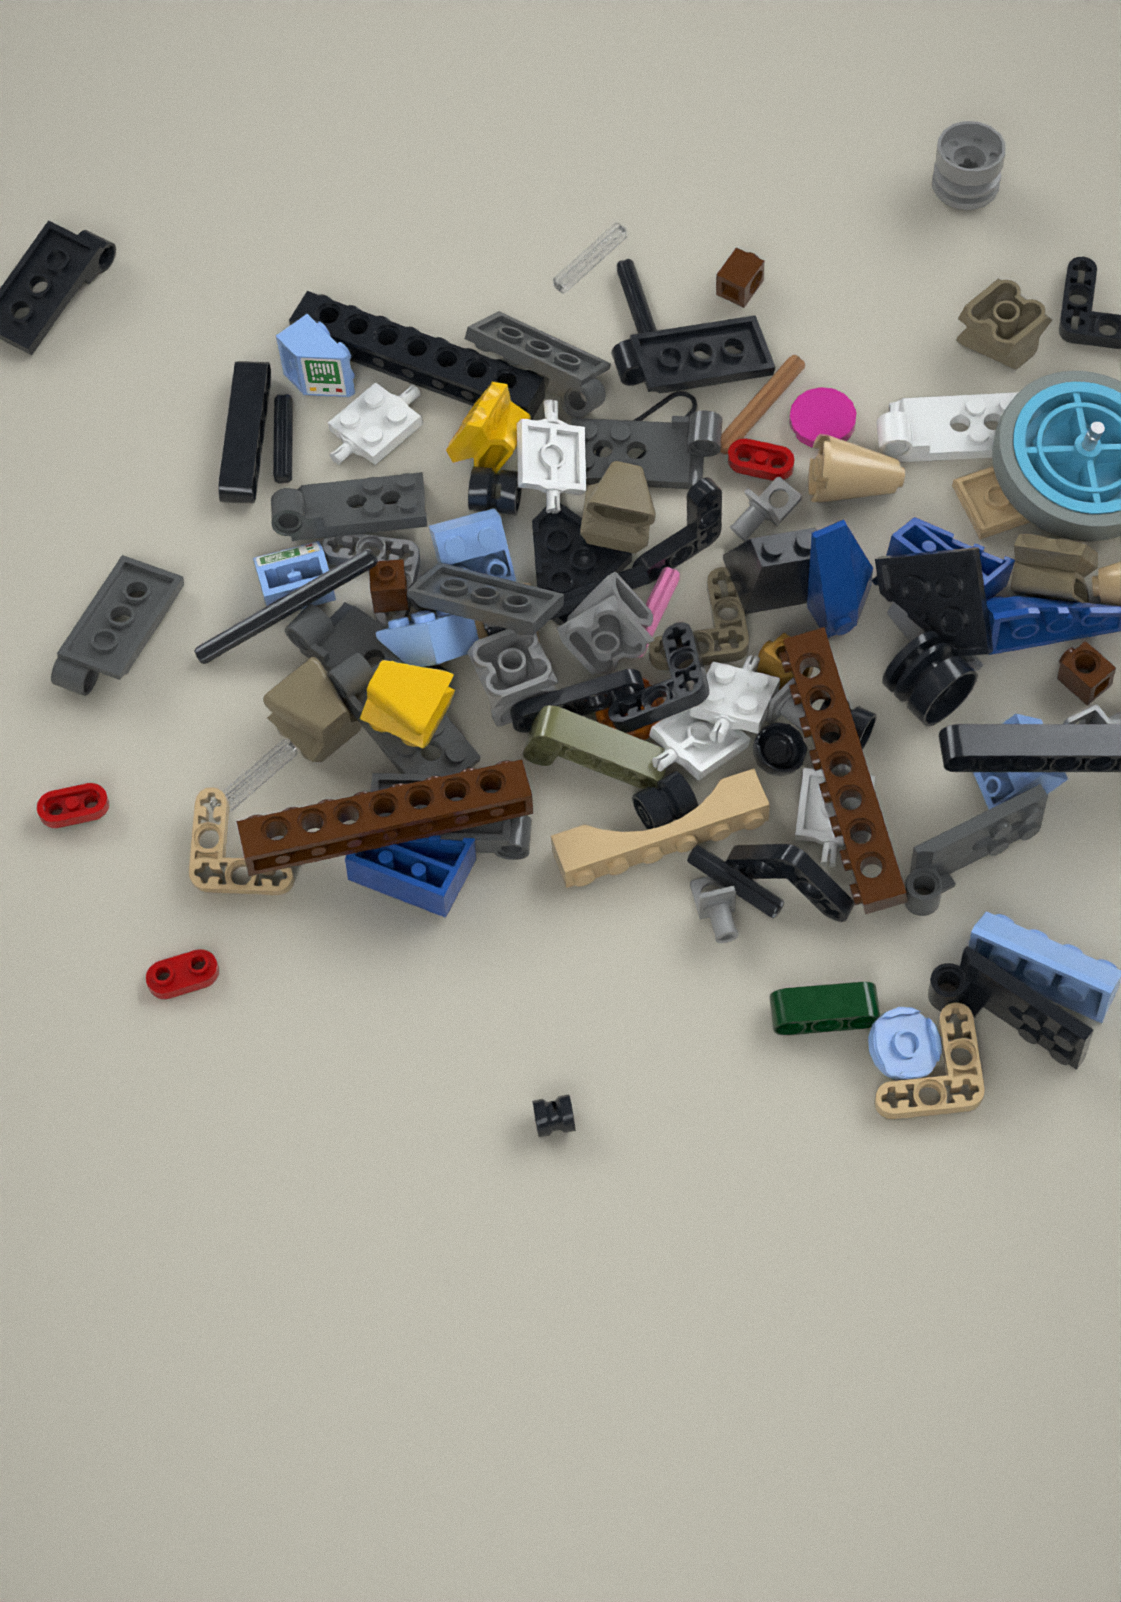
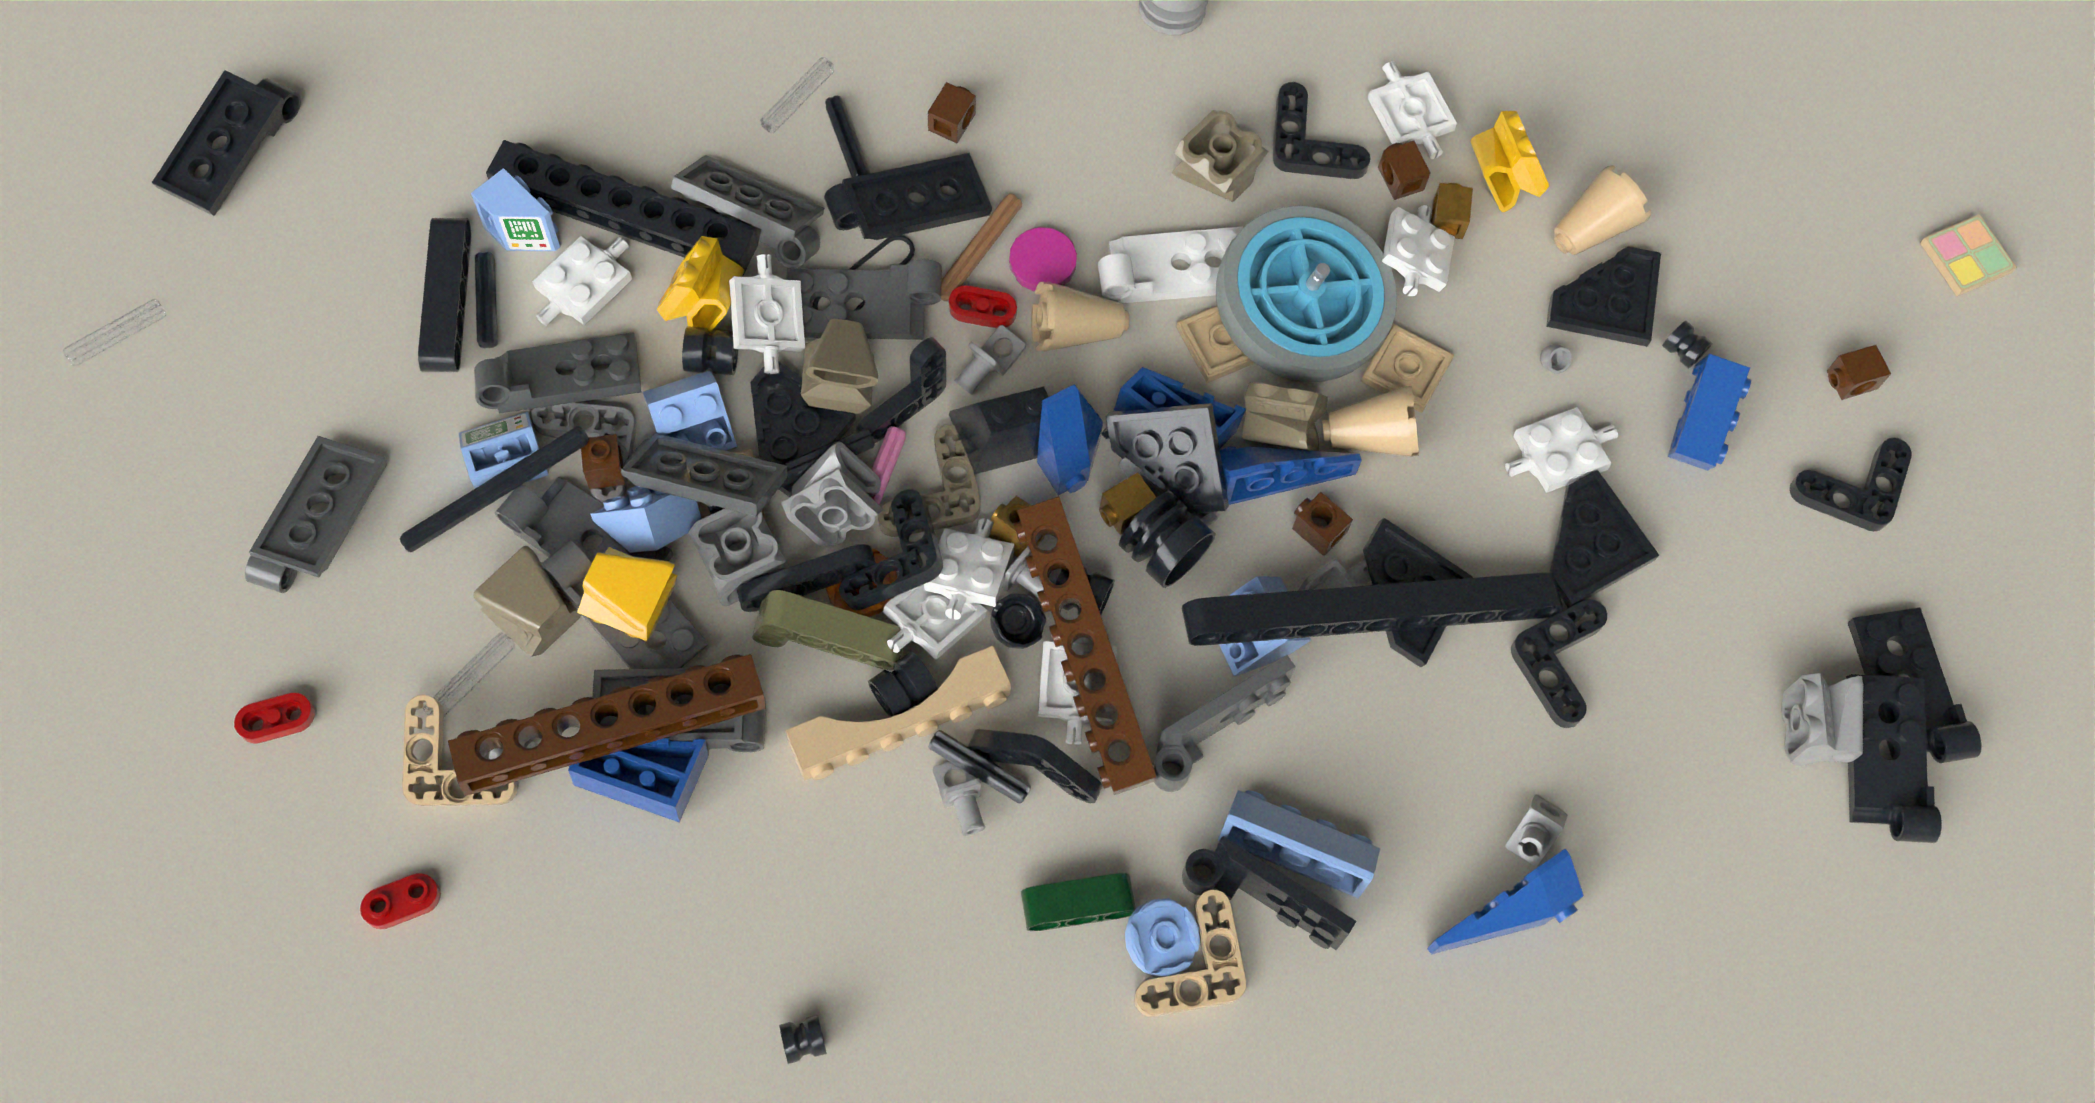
camera: 15 degrees left, 5 degrees up
none -> pearl gold brick [1099,472,1156,535]

